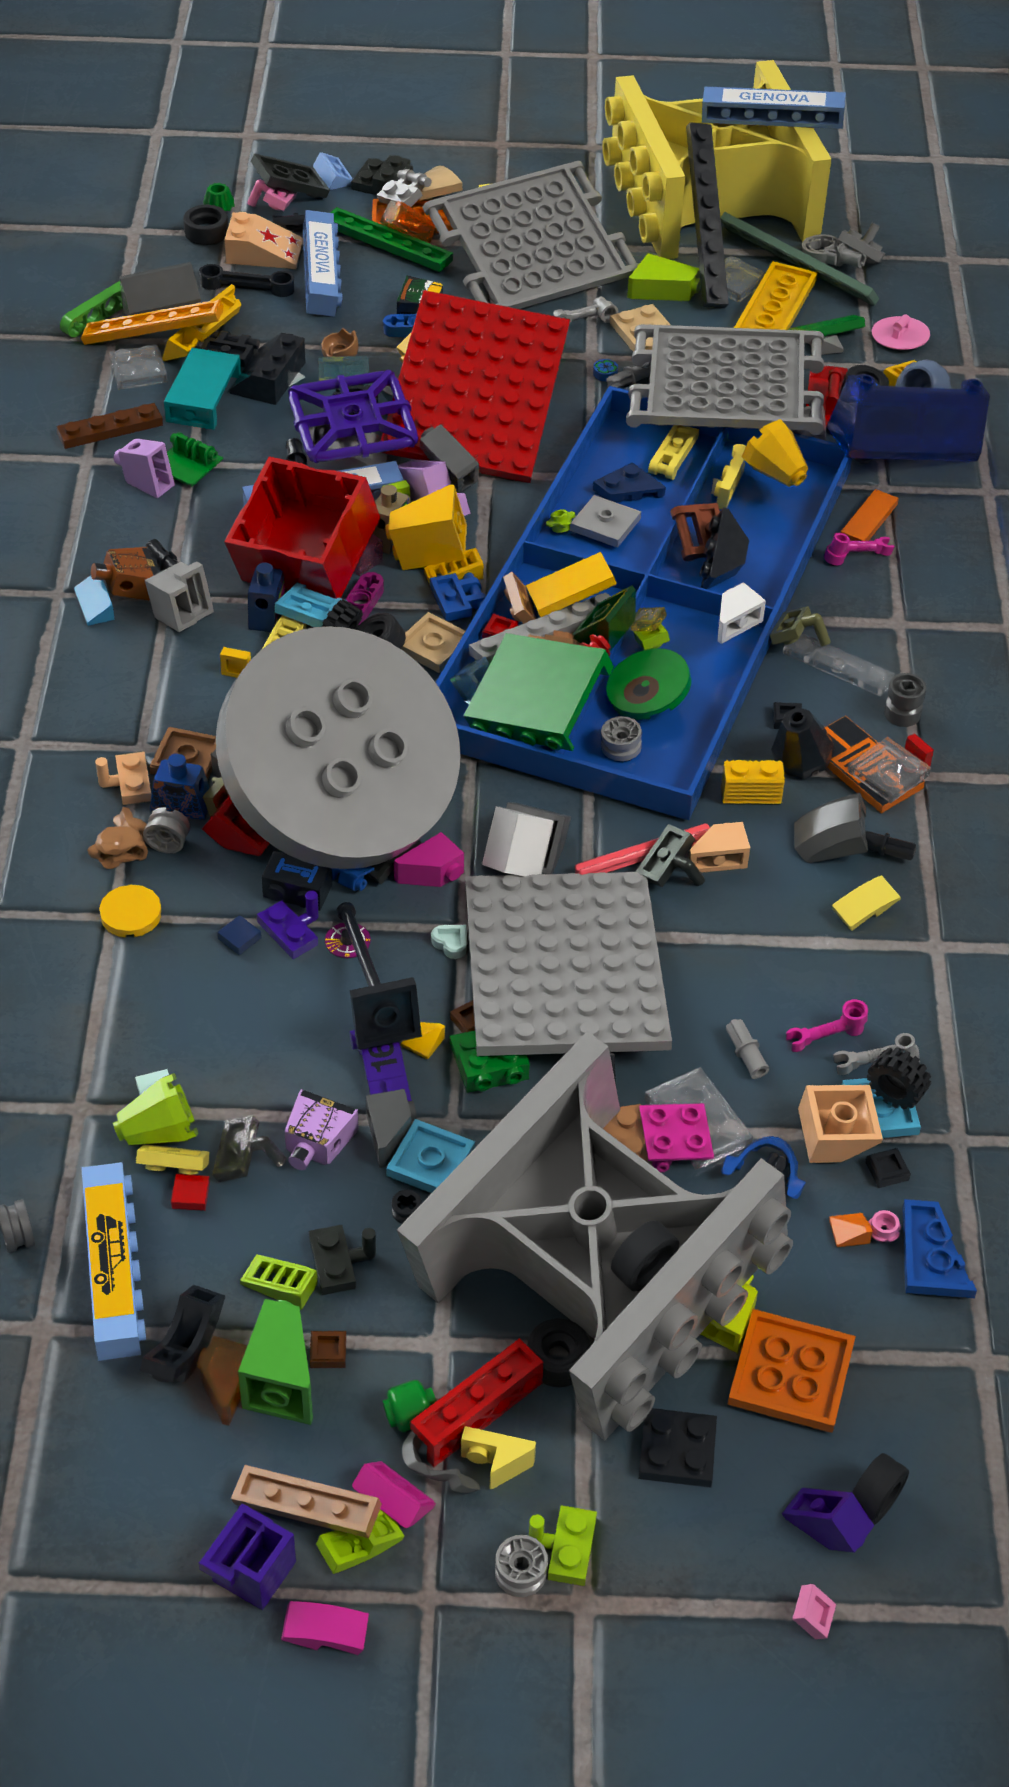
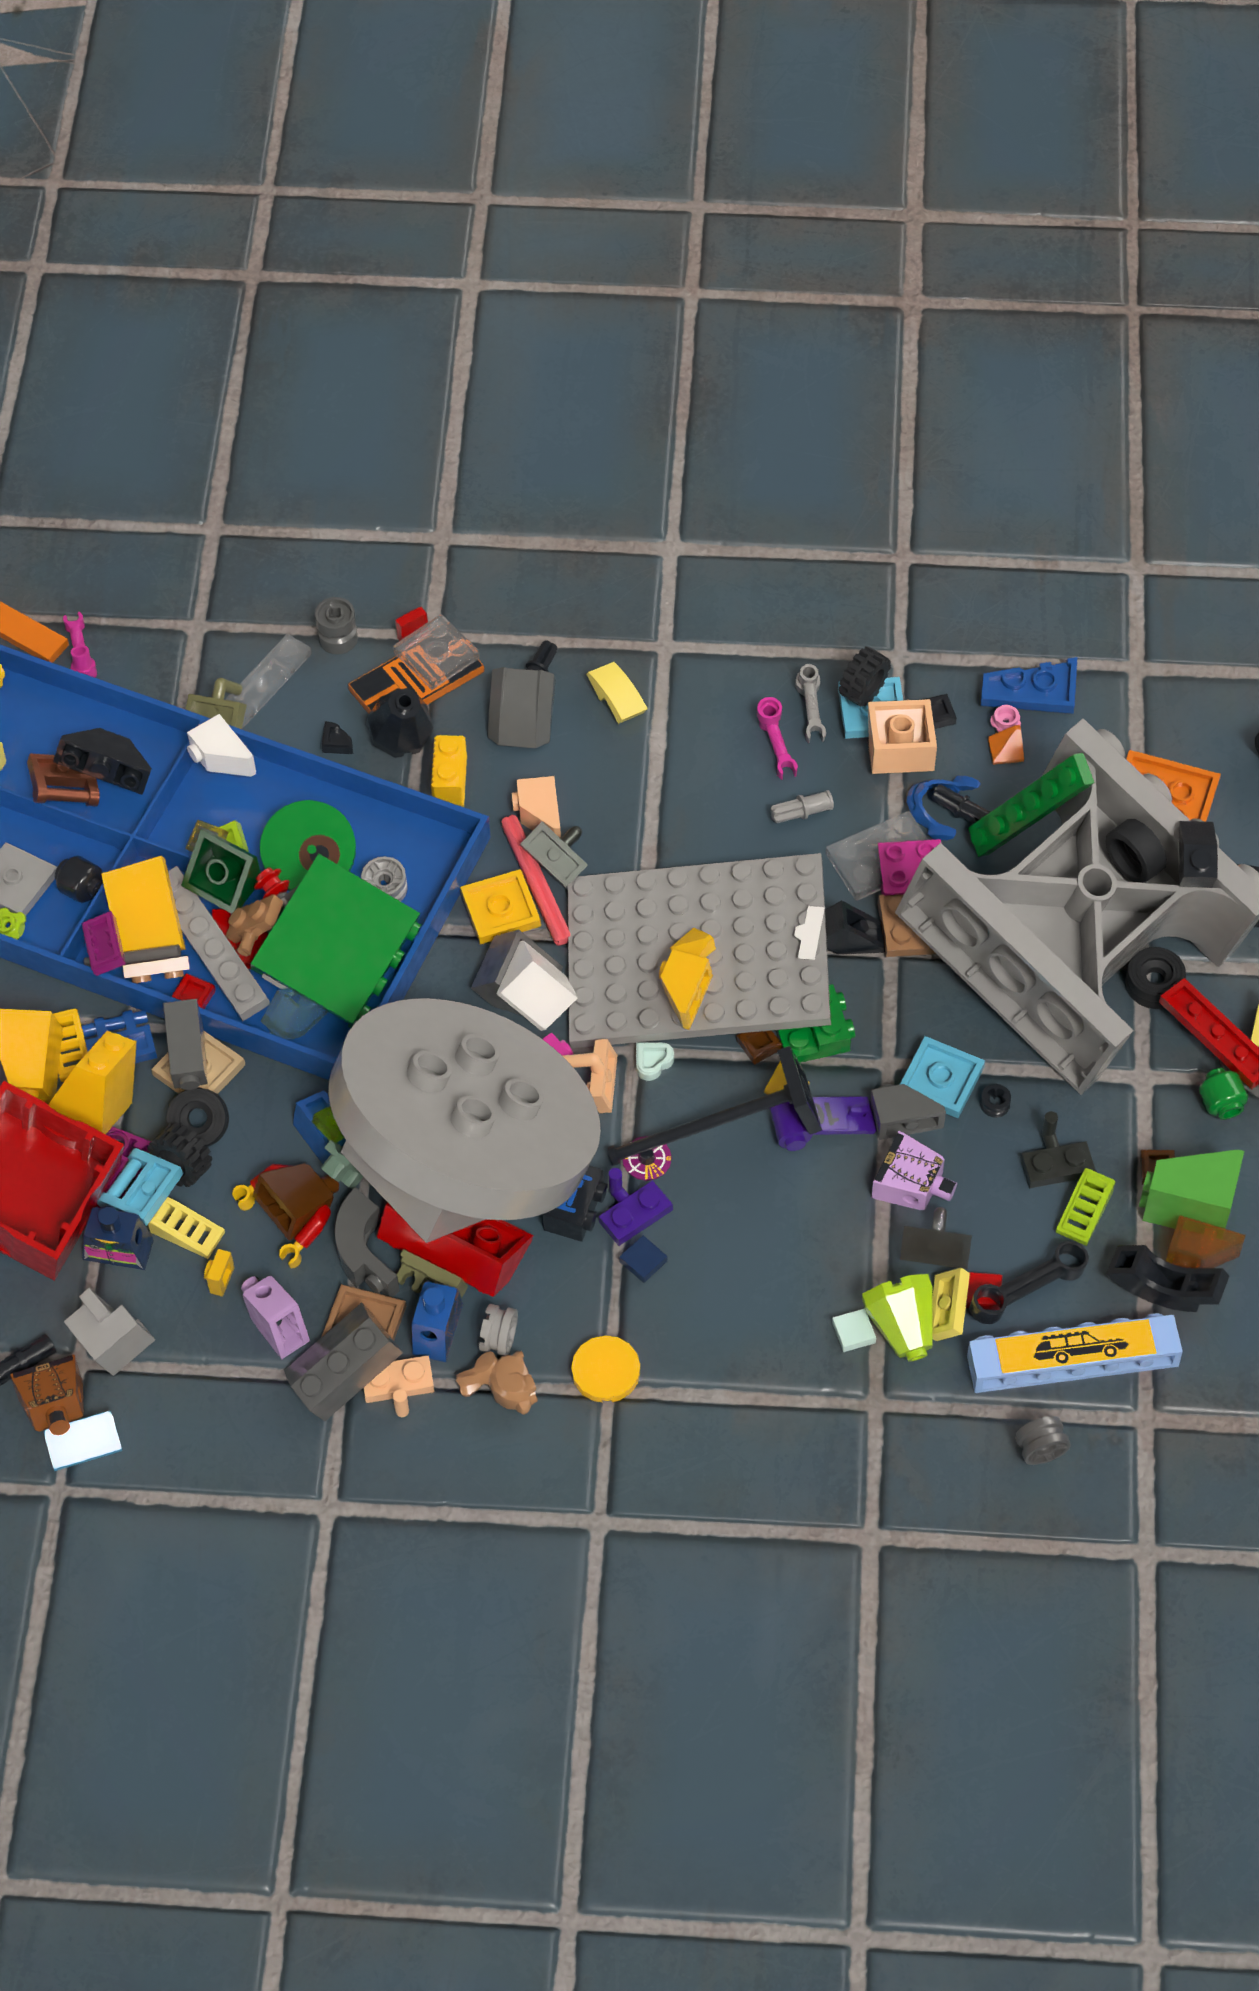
camera: 85 degrees left, 10 degrees up
none -> yellow slope [48,1031,137,1134]
none -> black head [55,856,103,903]
none -> magenta plate [82,911,126,976]
none -> dark grey bar [84,944,181,967]
none -> dark grey slope [163,999,208,1090]
none -> lavender torso [241,1276,310,1359]
none -> dark grey slope [284,1302,403,1421]
none -> yellow plate [460,869,541,945]
none -> light nougat plate [563,1039,618,1113]
none -> yellow slope [659,949,713,1030]
none -> yellow slope [670,928,716,958]
none -> white sticker [794,906,825,960]
none -> green plate [968,753,1095,857]
none -> black piece [969,1241,1089,1324]
none -> black slope [1179,821,1218,888]

